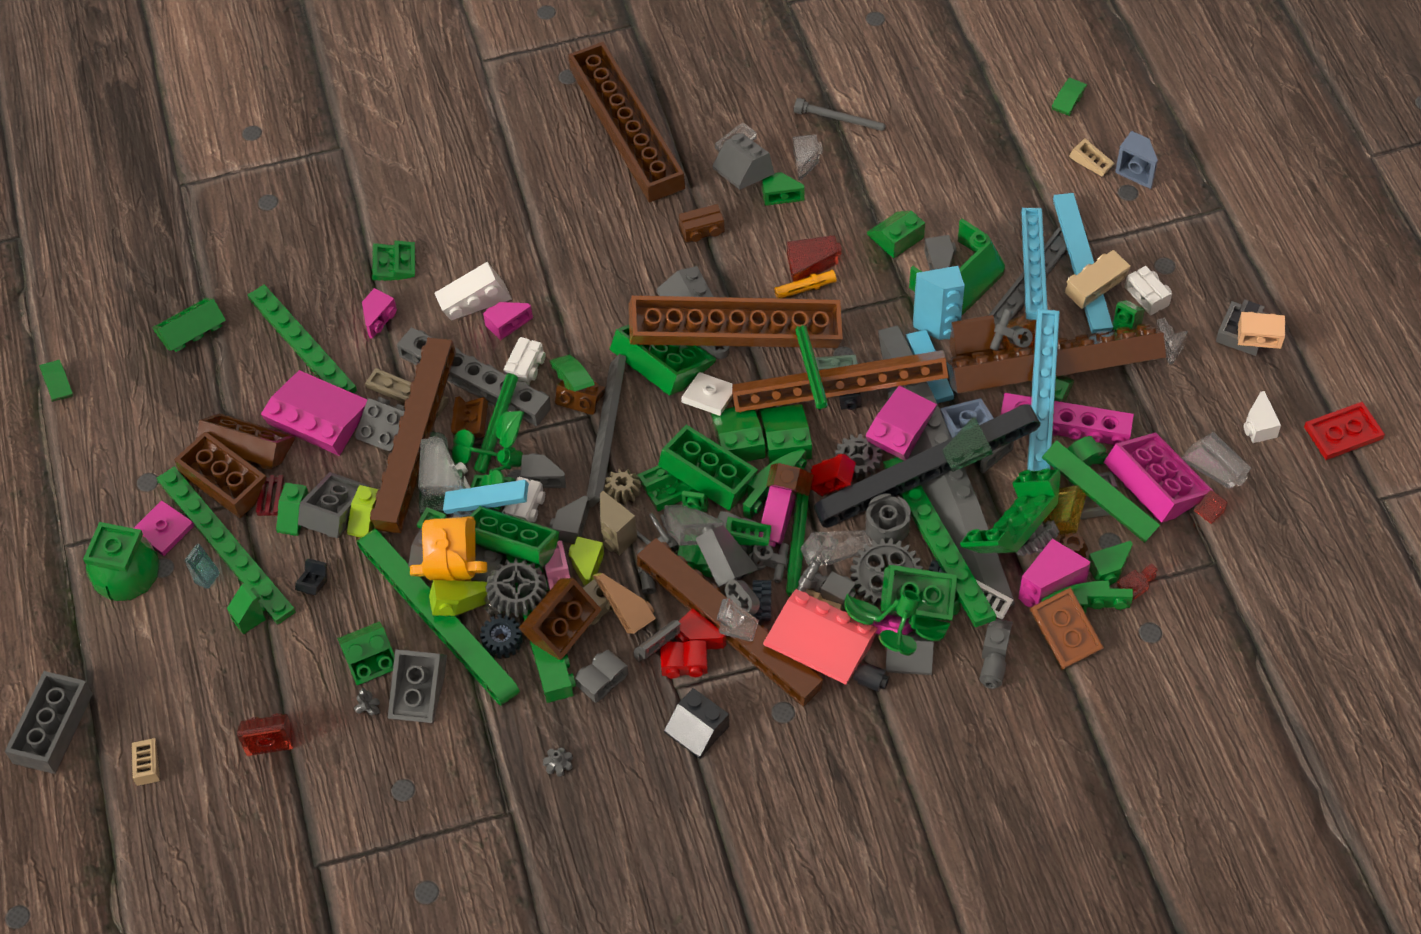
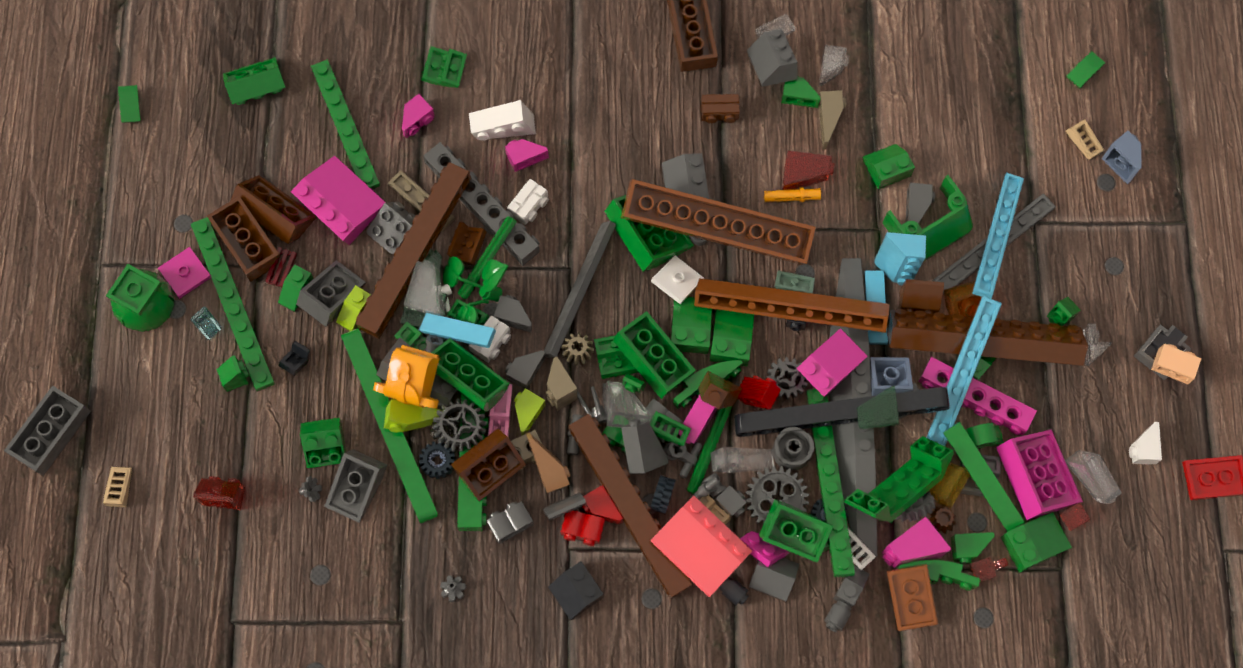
camera: 10 degrees right, 15 degrees up
green slope [549,354,595,392] -> none
reddish brown bracket [555,380,605,415] -> none
clear slope [716,598,759,641] -> none
dark grey beam [725,579,760,615] -> none
dark grey piece [794,98,886,131] -> none
green axle [795,325,828,409] -> none
green plant [844,590,950,656] -> none
dark grey piece [990,309,1033,351] -> none
medium azure tile [1053,193,1113,334] -> none
tan brick [1065,250,1131,309] -> none
white brick [1125,266,1172,315] -> none
none -> dark tan slope [818,91,846,149]
none -> green slope [1000,512,1072,573]

